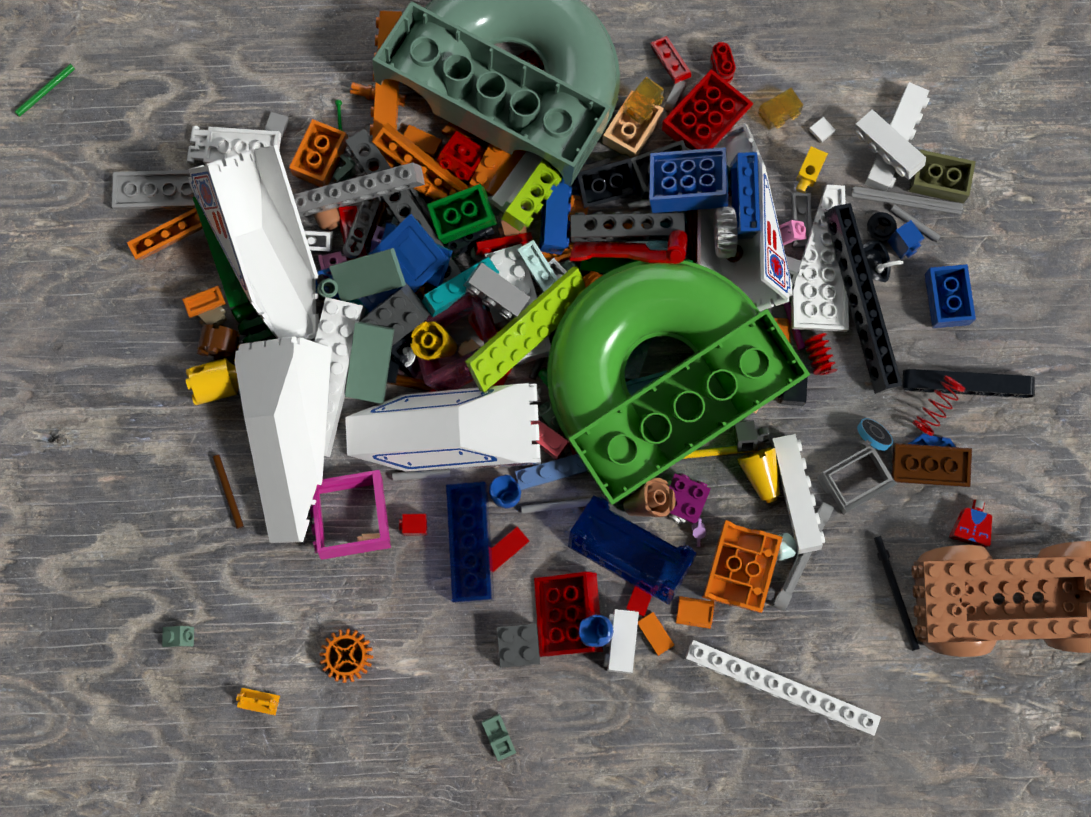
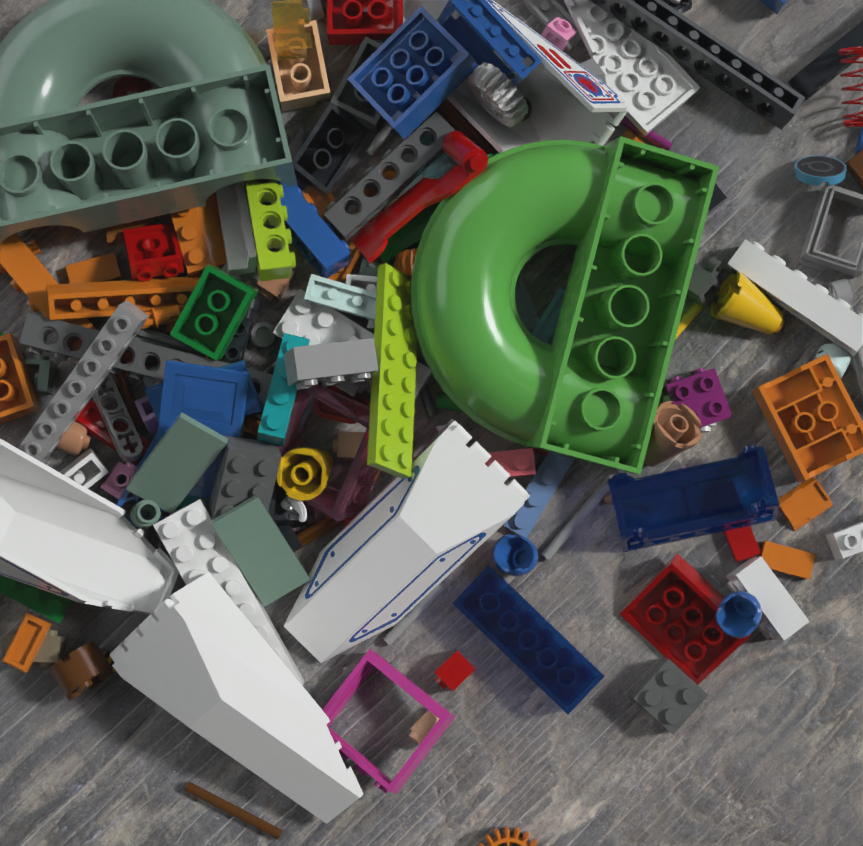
camera: 45 degrees left, 5 degrees up
yellow cylinder [186,358,239,406] -> none
green cone [231,301,257,323] -> none
dark green brick [238,315,276,343] -> none
red tile [473,526,530,579] -> none
red plate [474,232,532,256] -> none
sand green slope [481,713,516,761] -> none
sand green bracket [538,401,561,432] -> none
lavender piece [691,517,706,547] -> none
red piece [804,333,838,375] -> none

